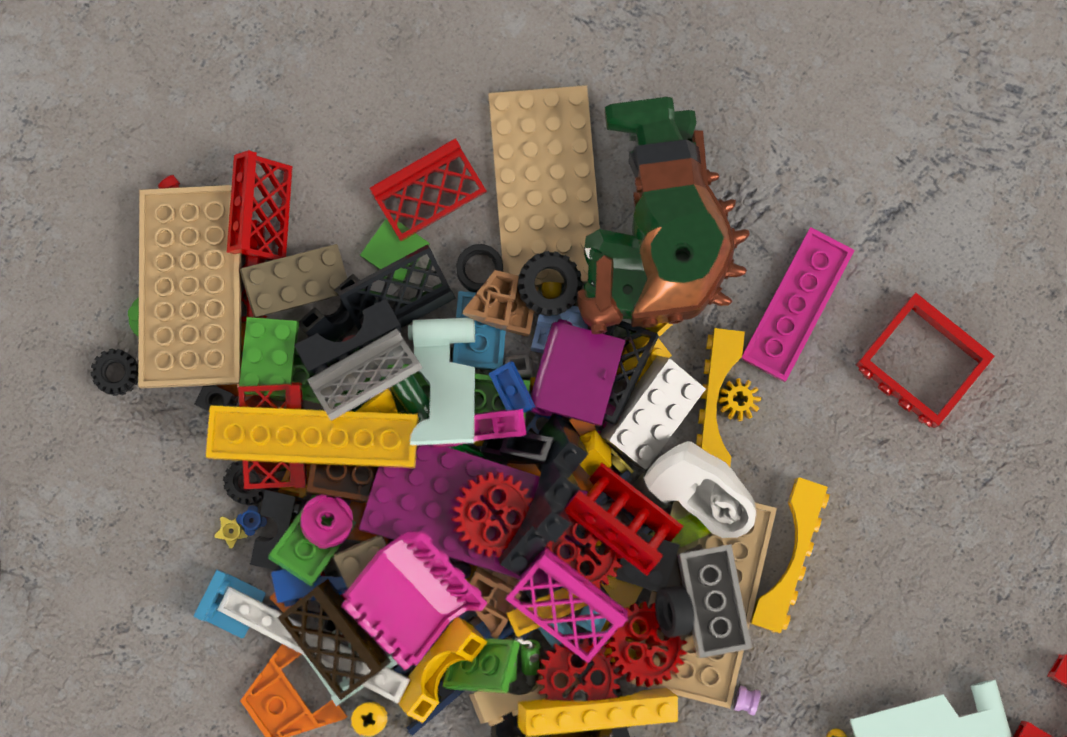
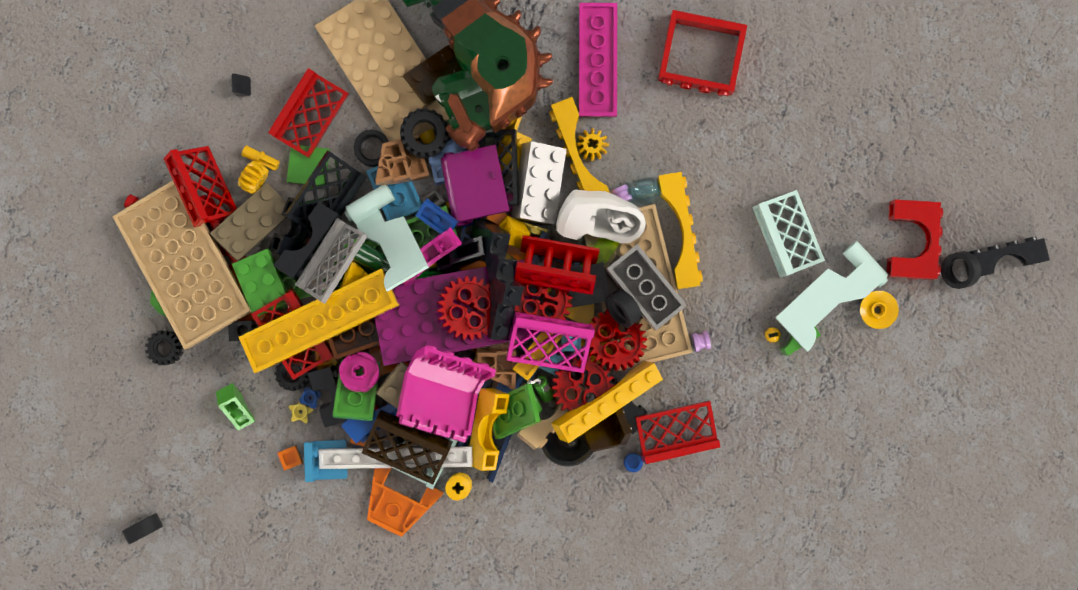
camera: 25 degrees left, 5 degrees up
none -> bright green arch [216,383,255,430]
none -> black slope [231,73,251,97]
none -> yellow gear [238,161,269,194]
none -> yellow axle [241,145,280,171]
none -> orange plate [277,445,303,471]
none -> dark brown plate [403,45,462,107]
none -> lavender wheel [610,184,633,201]
none -> clear light blue head [631,177,660,204]
none -> light aqua fence [752,190,825,278]

